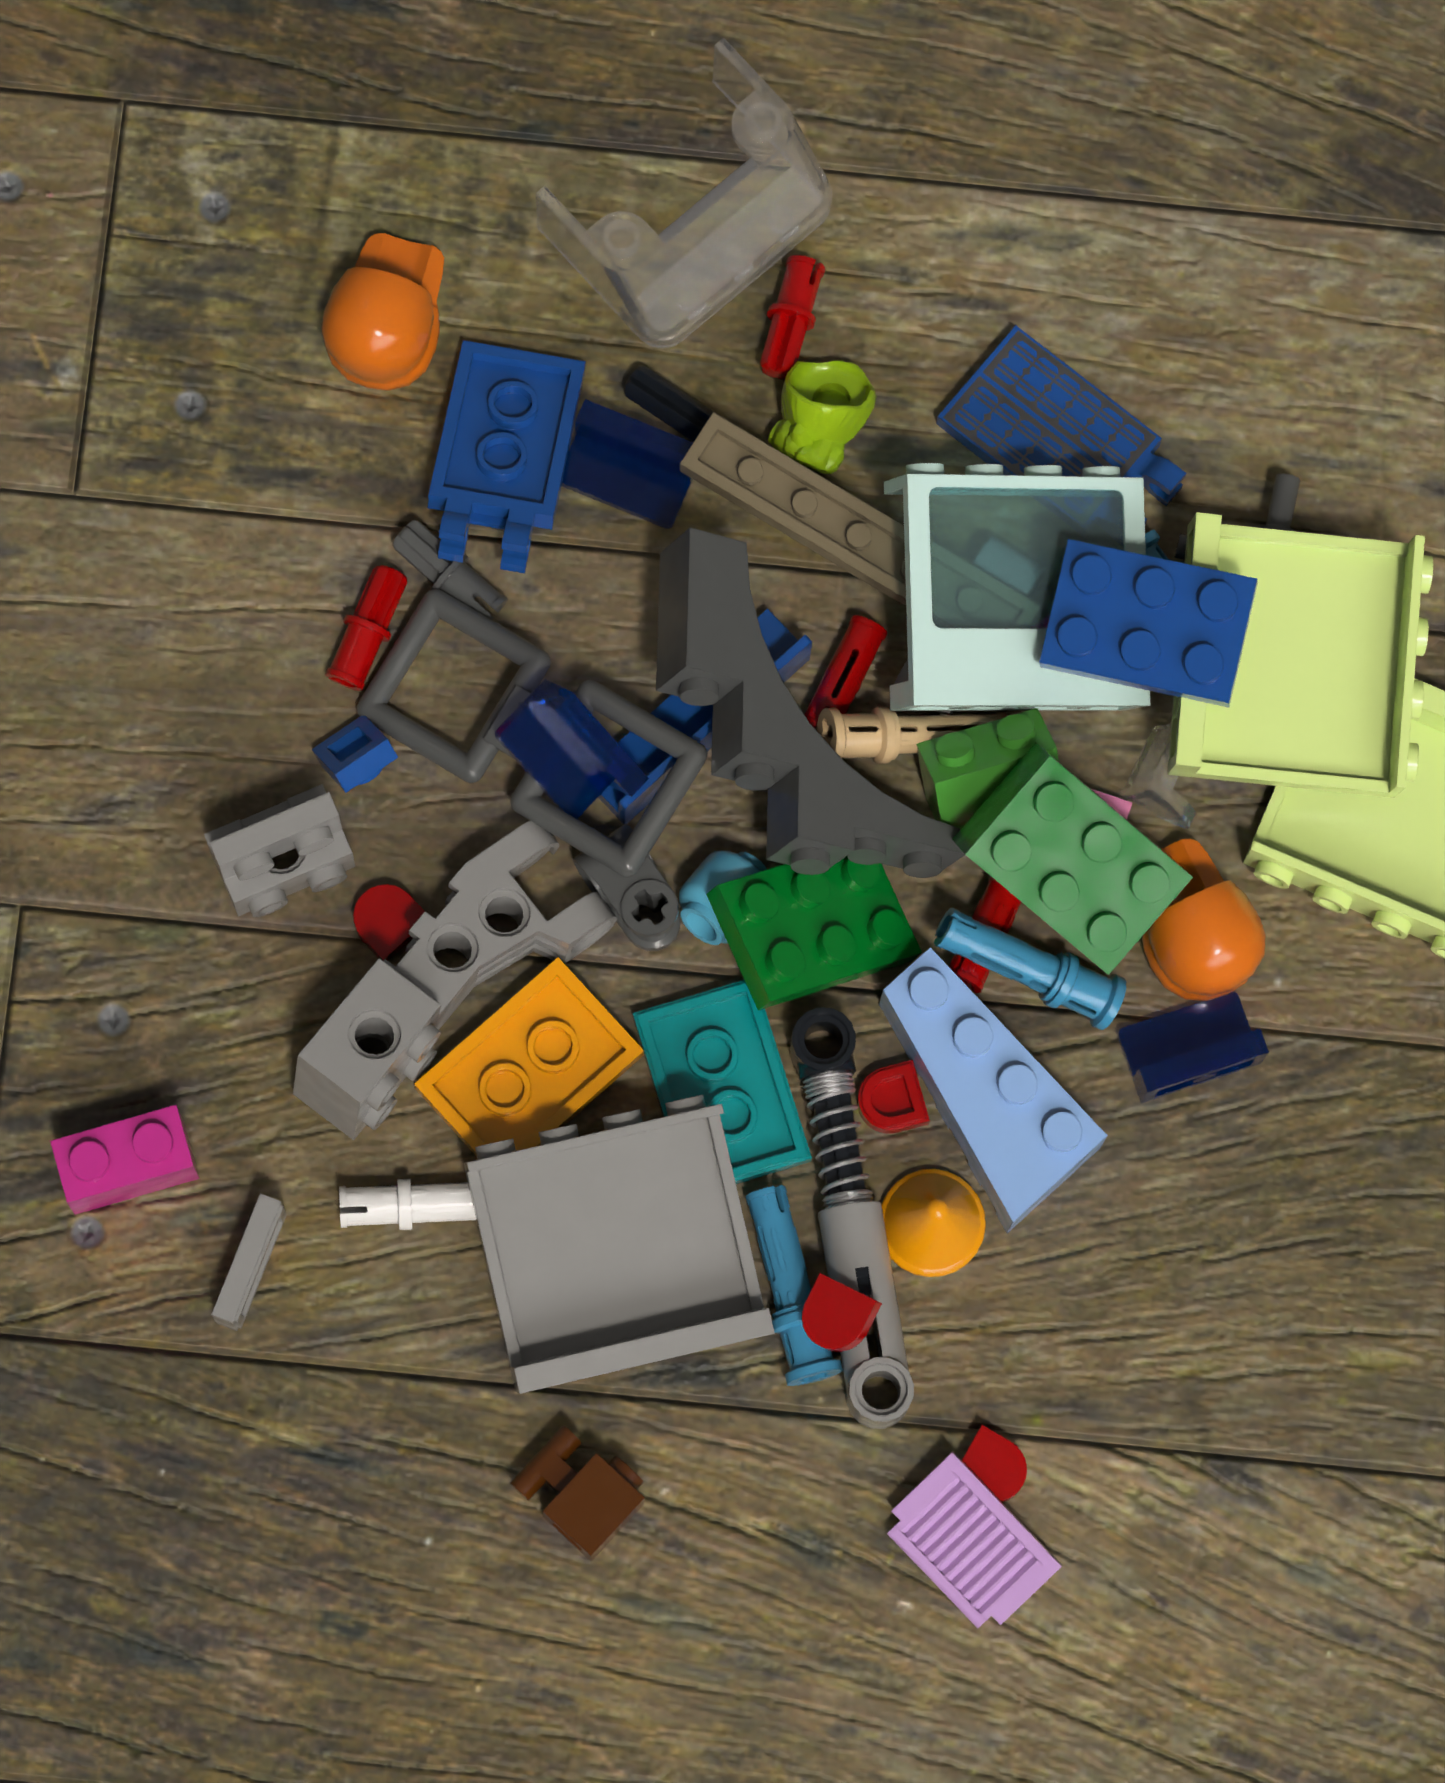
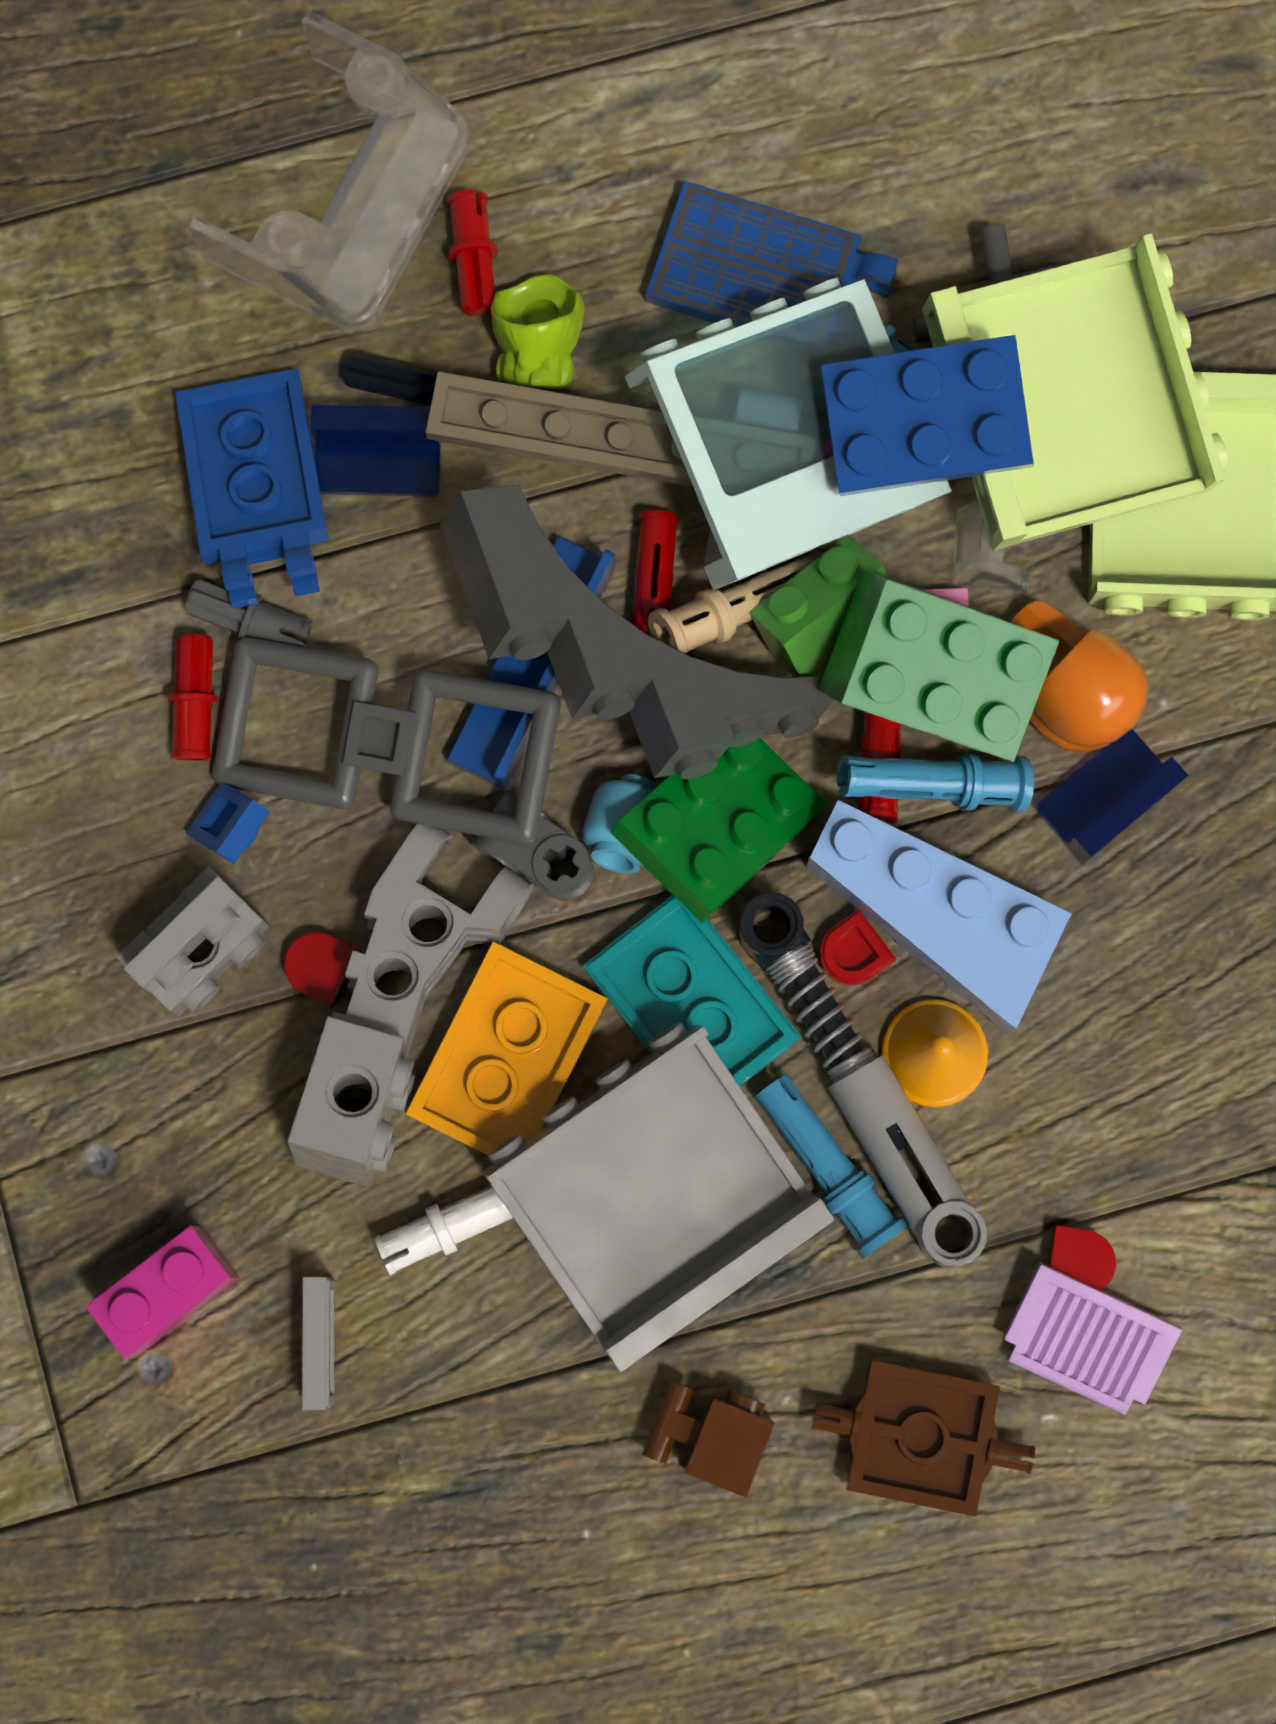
camera: 15 degrees left, 5 degrees up
orange piece [322,233,444,391] -> none
clear blue panel [495,679,649,819] -> none
red tile [802,1273,882,1352] -> none
none -> reddish brown plate [811,1360,1035,1517]

